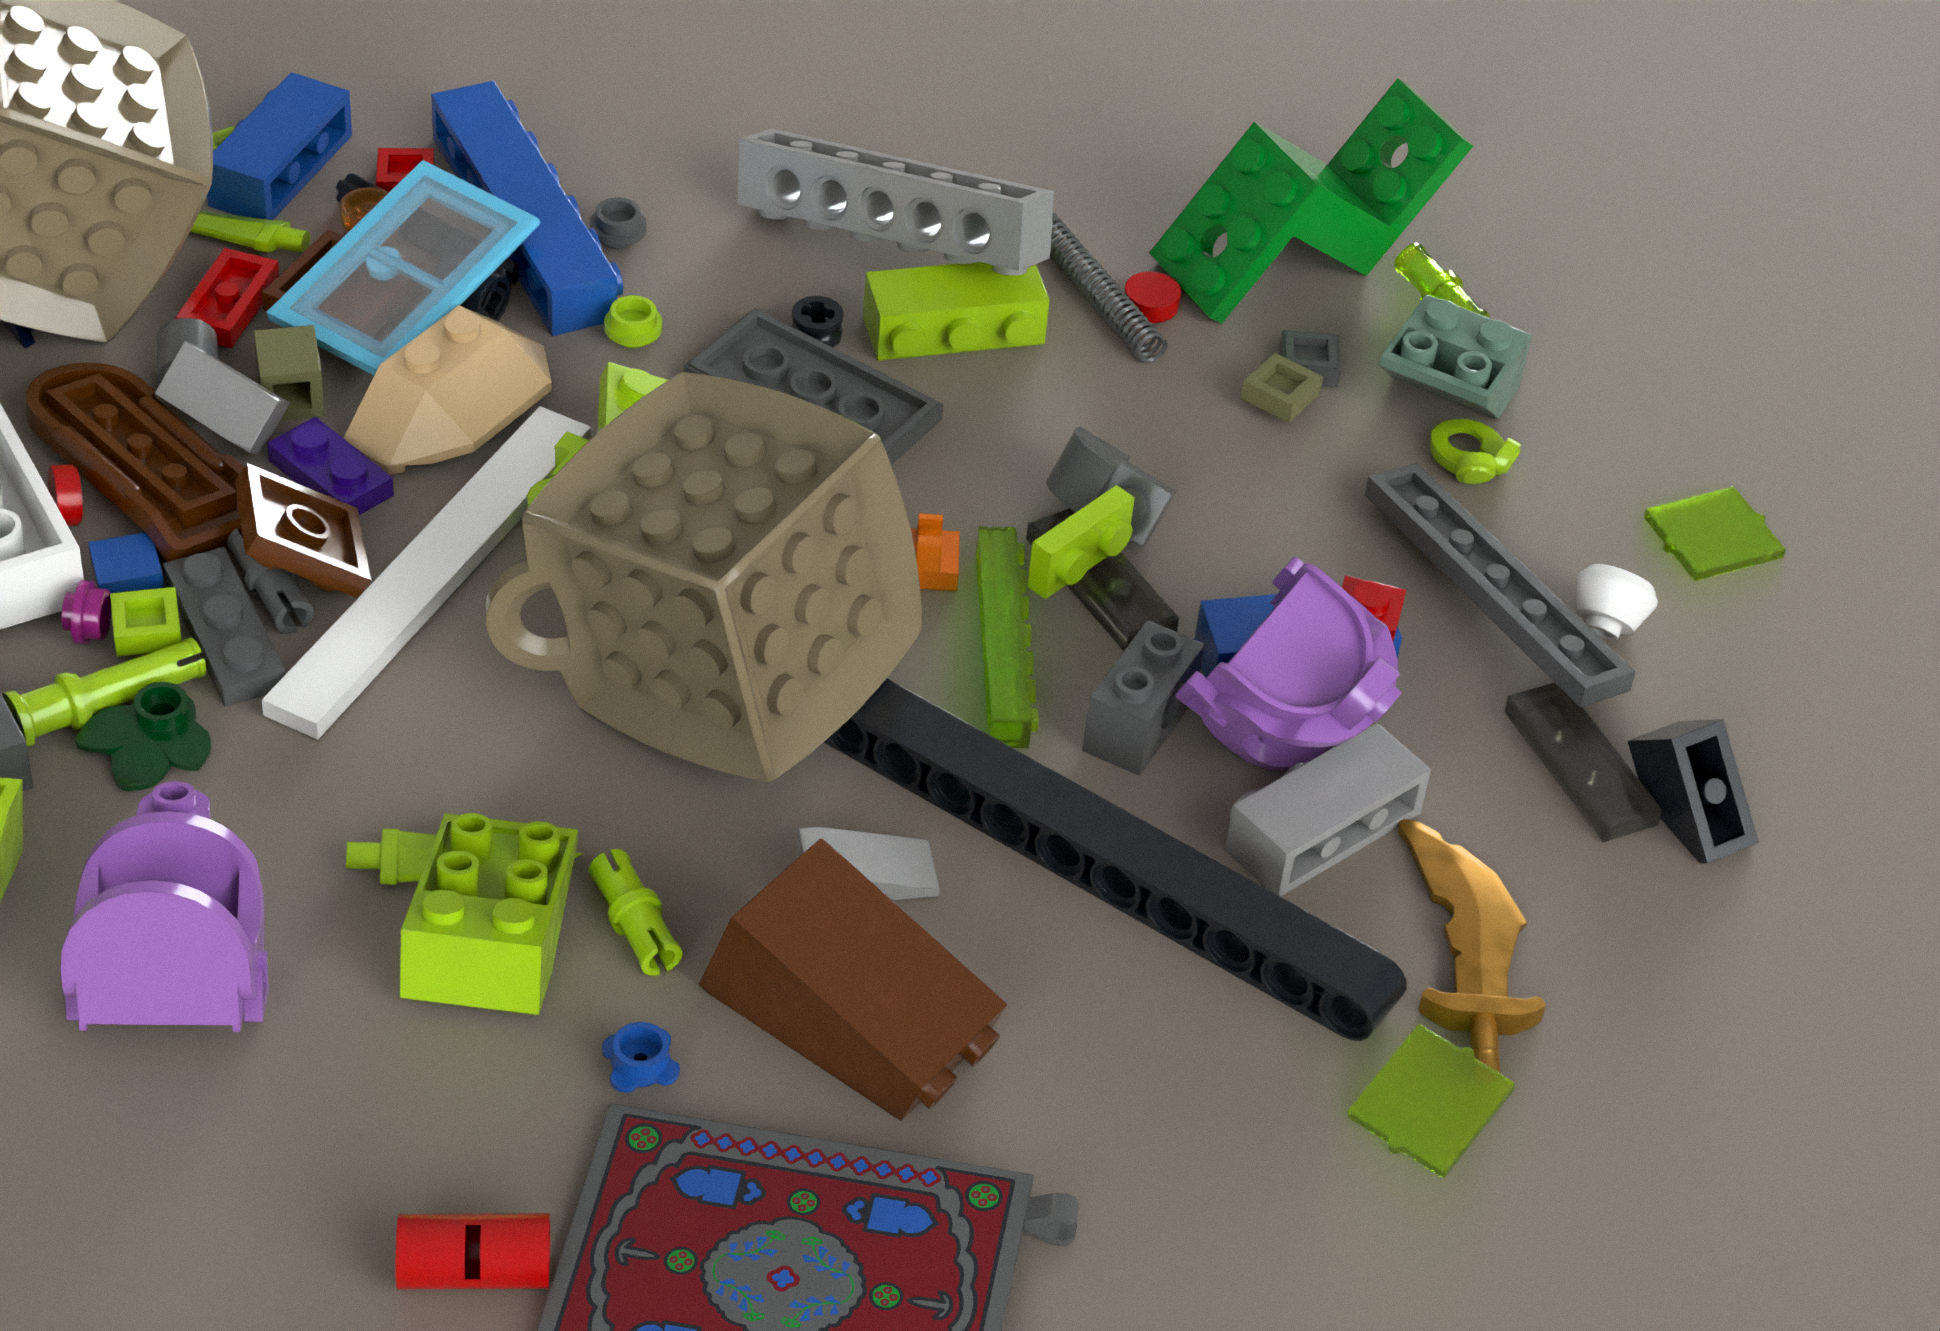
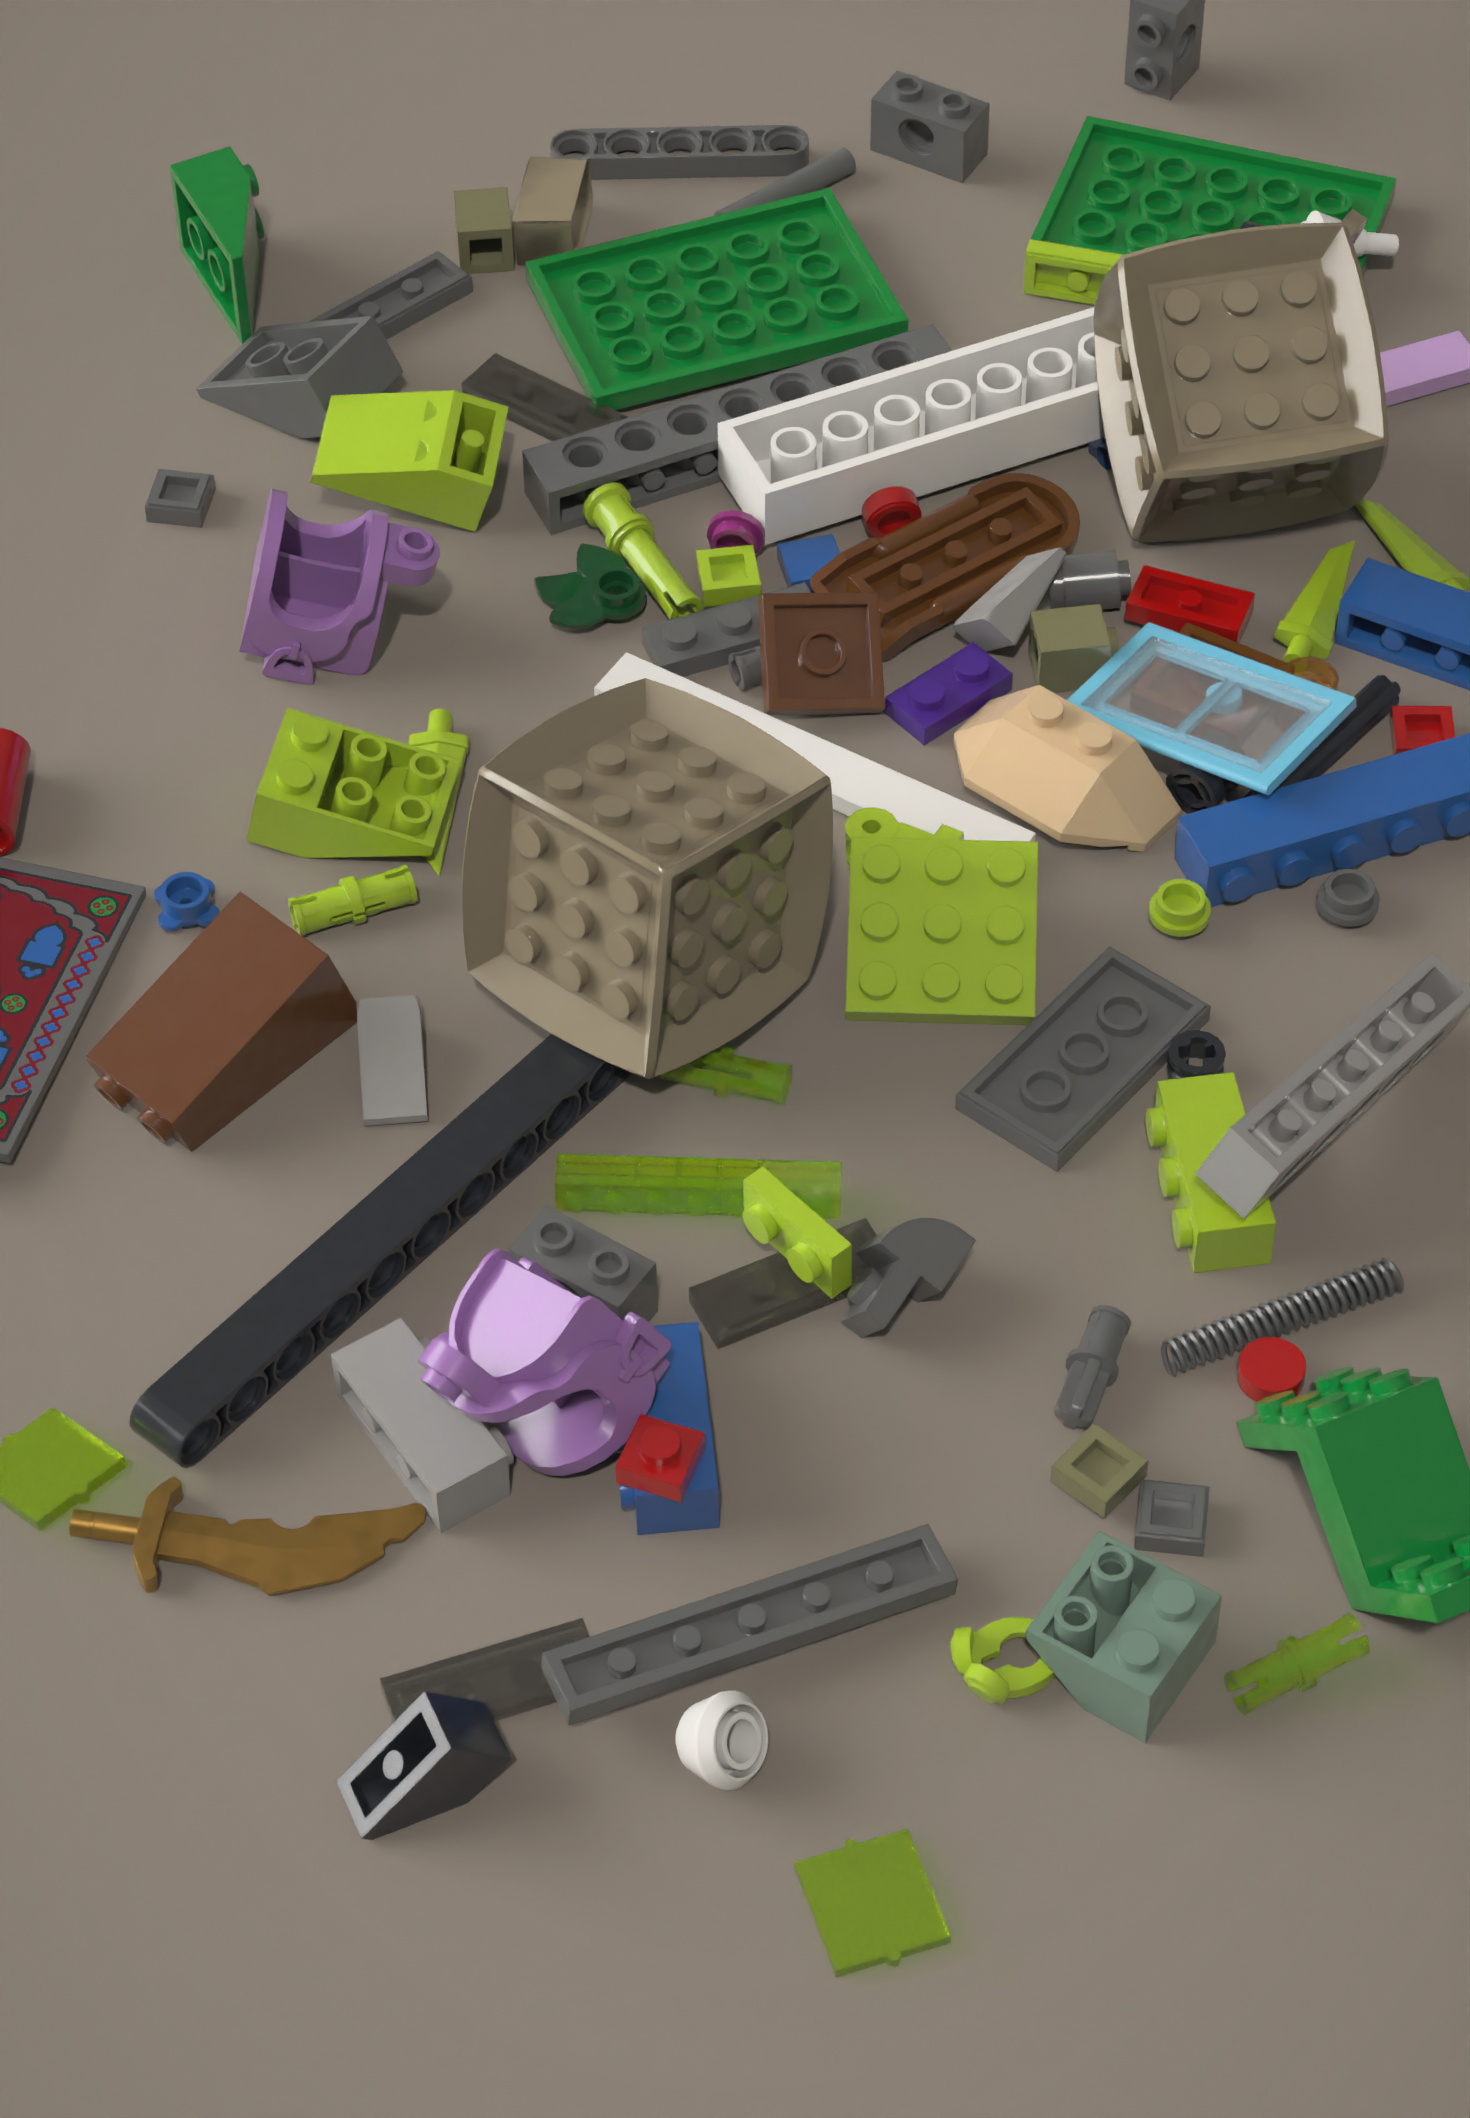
camera: 100 degrees right, 5 degrees up
orange tile [911,513,960,591] -> none
none -> dark grey axle [1055,1305,1131,1430]

